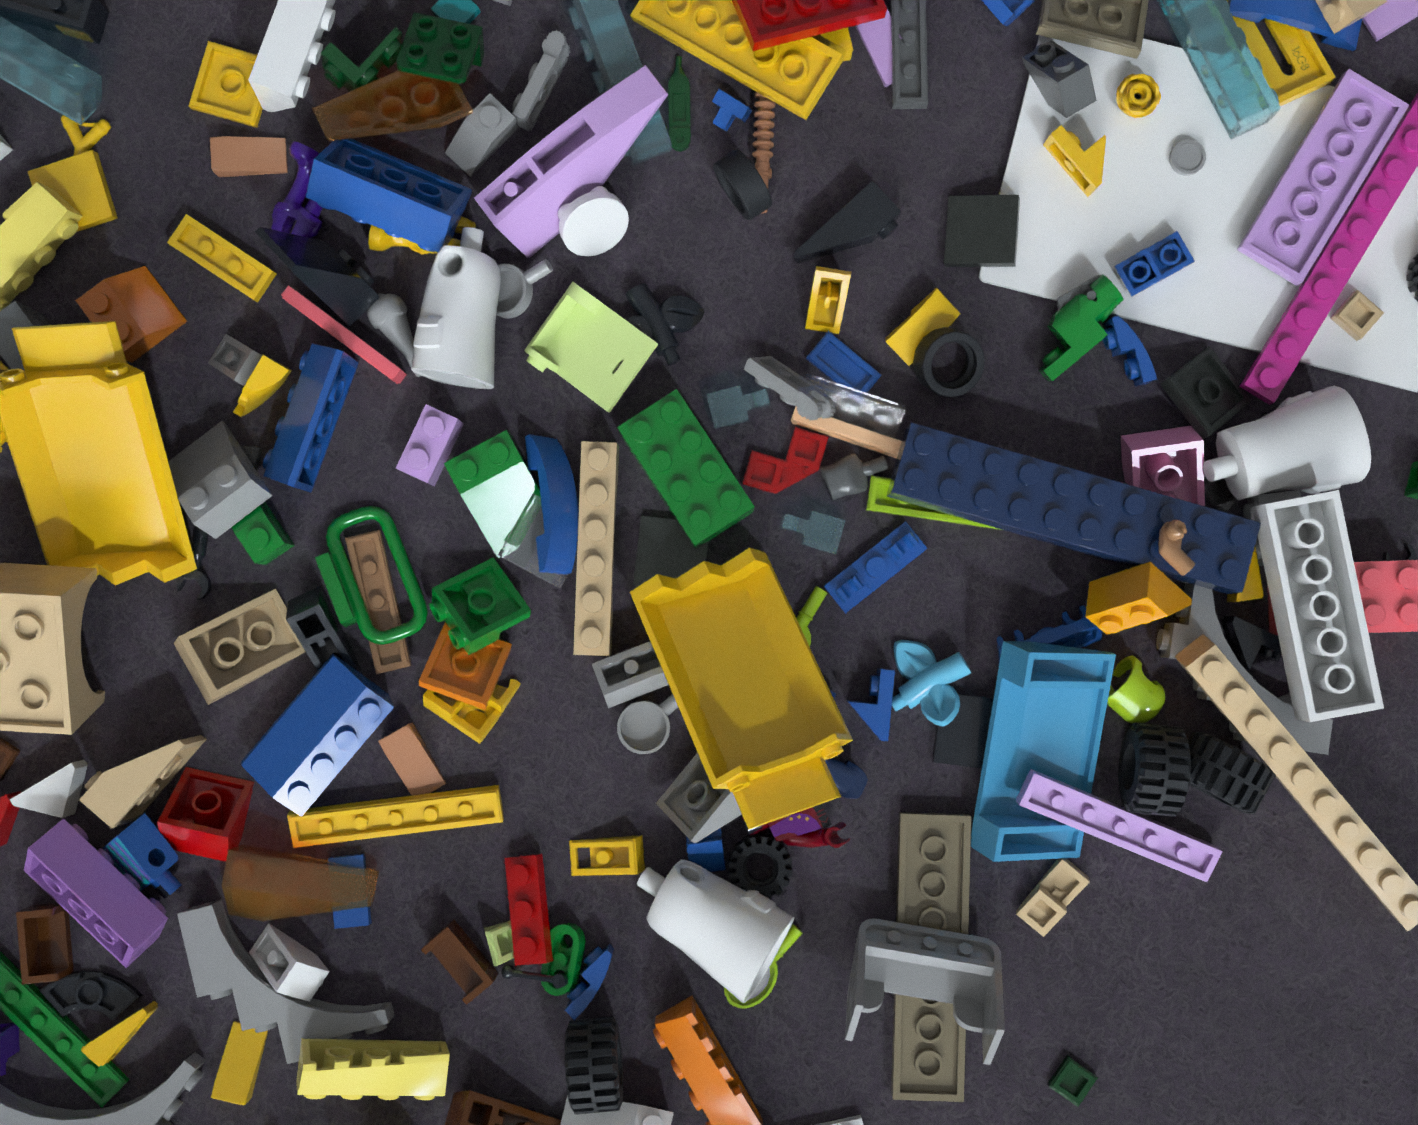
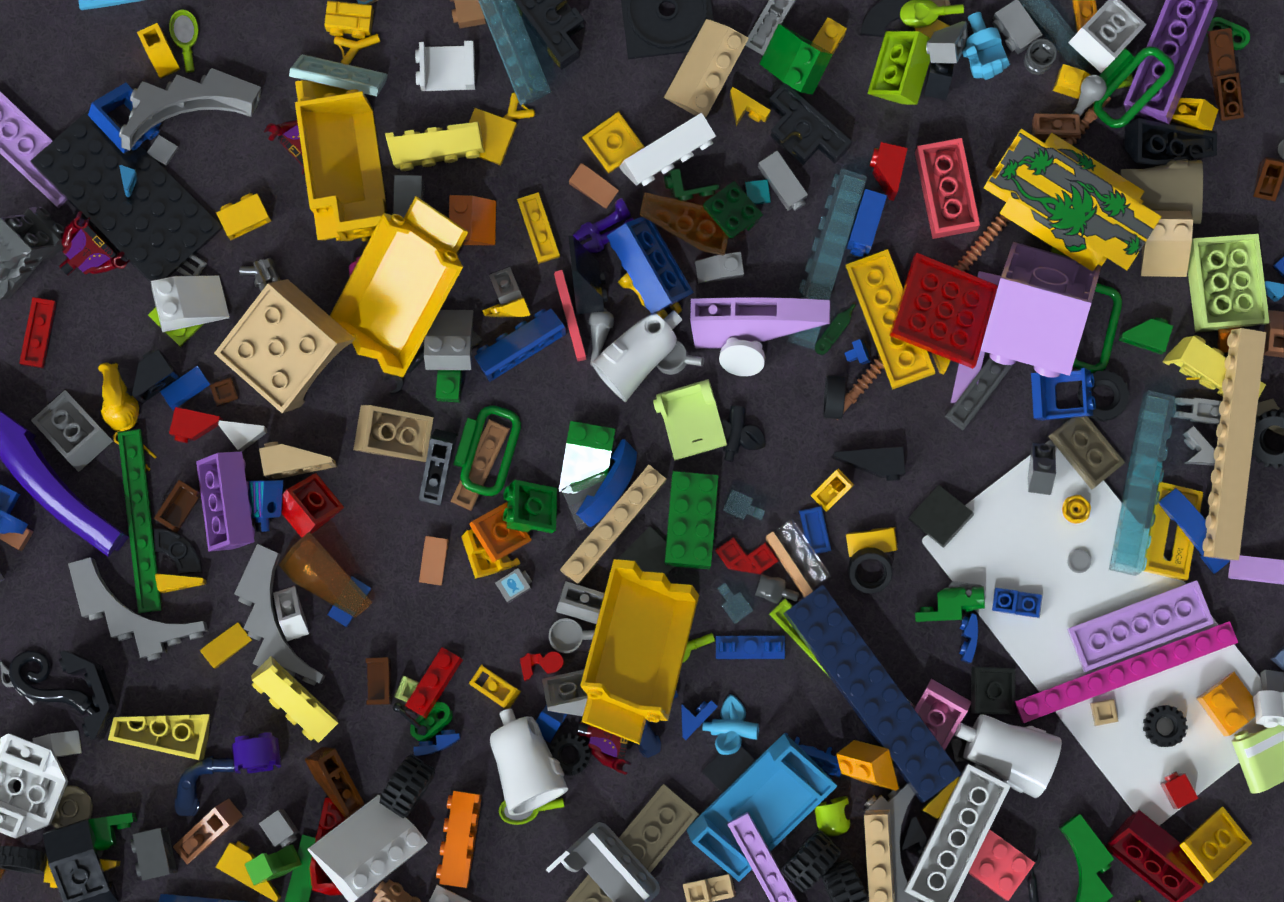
camera: 40 degrees right, 5 degrees down
blue slope [240,654,394,817] -> none
yellow tile [287,785,504,848] -> none
lavender brick [396,404,464,487] -> none
light grey hinge [512,30,571,131] -> none
light grey hinge [744,356,836,421] -> none
yellow slope [1043,125,1106,197] -> none
medium nougat arm [1159,519,1195,576] -> none
none -> brick [495,568,532,603]
none -> red leg [520,652,564,681]

